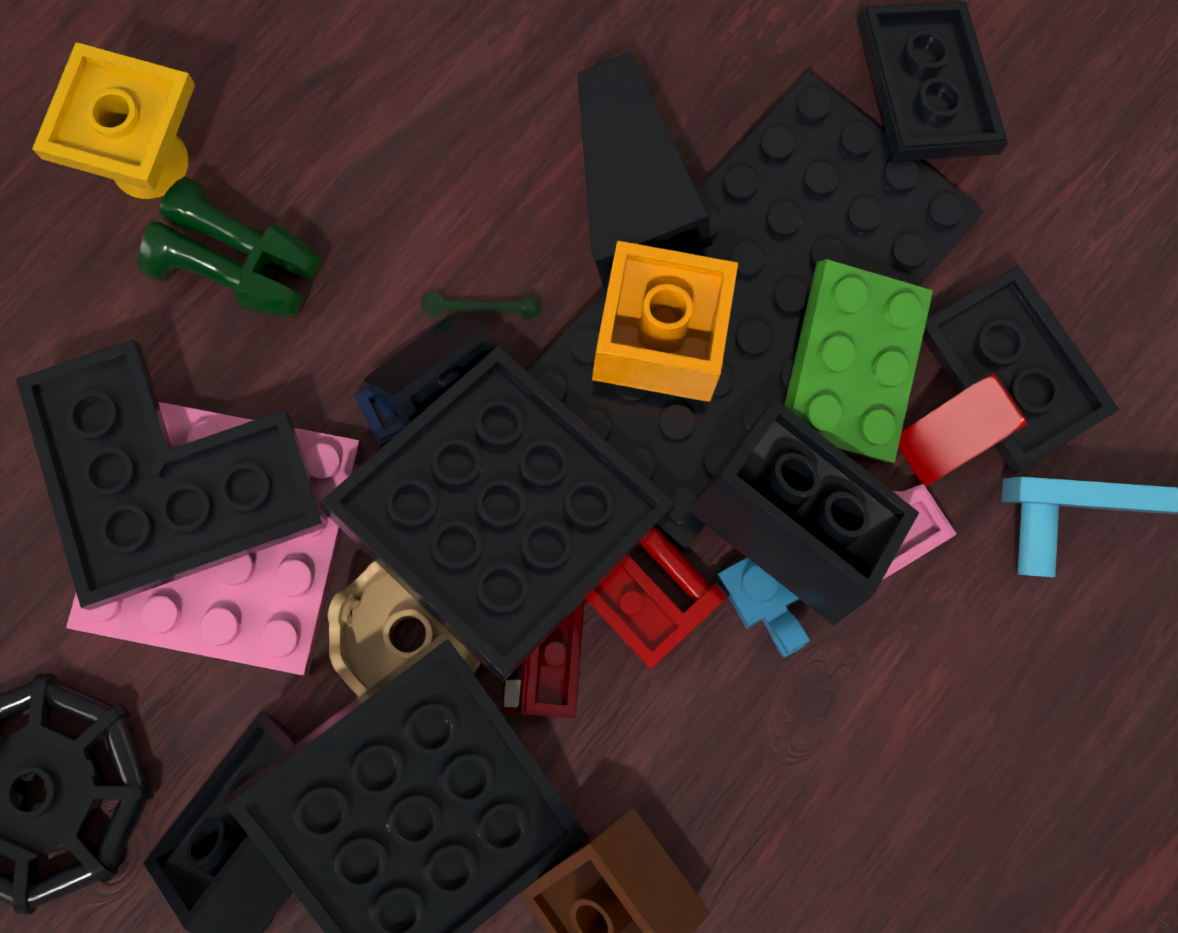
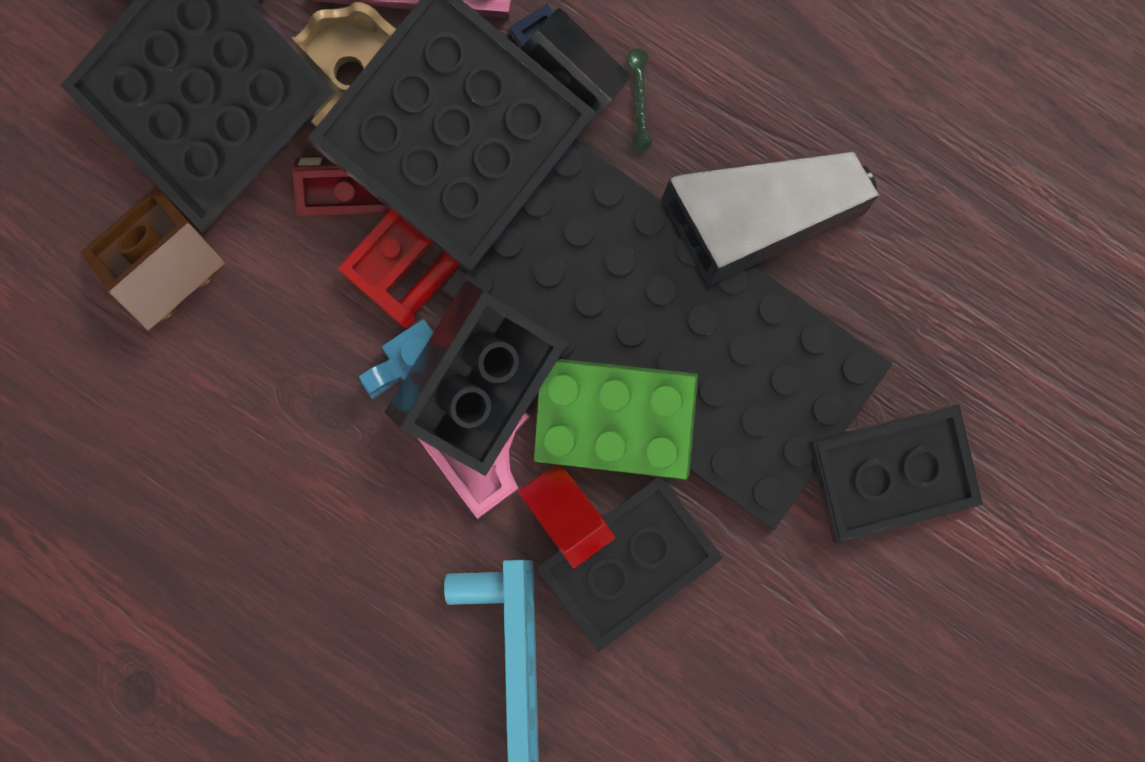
camera: 85 degrees right, 5 degrees up
light orange slope [592,241,738,402] -> none

